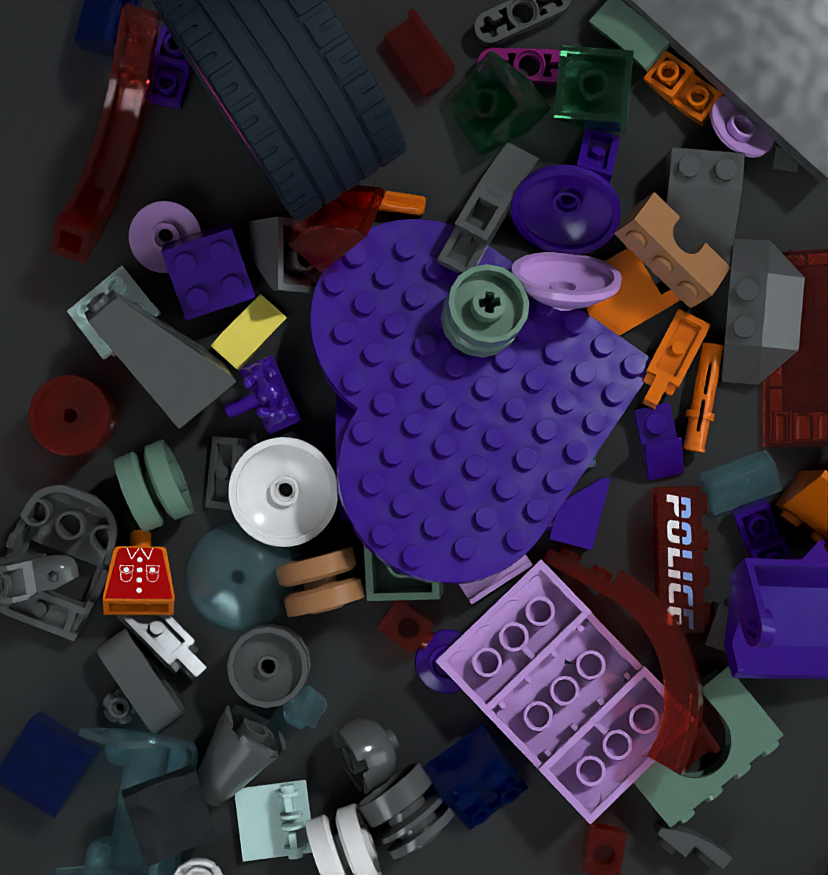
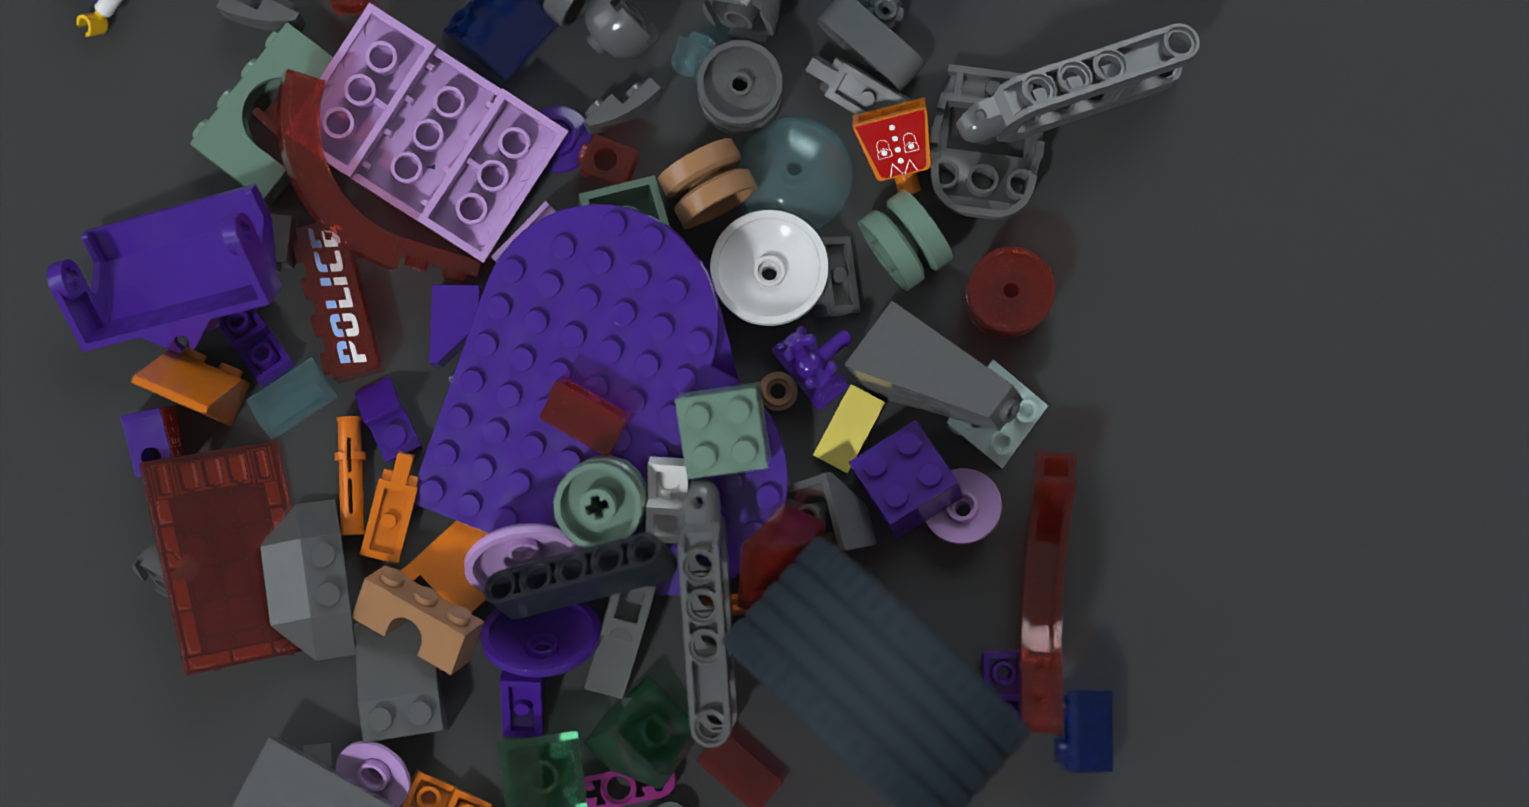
camera: 170 degrees right, 5 degrees down
none -> black beam [484,532,678,619]
none -> clear red panel [540,376,632,456]
none -> dark grey slope [584,77,662,135]
none -> white slope [646,456,689,544]
none -> sand green brick [675,382,772,479]
none -> dark grey piece [678,479,739,748]
none -> medium nougat plate [760,372,798,411]

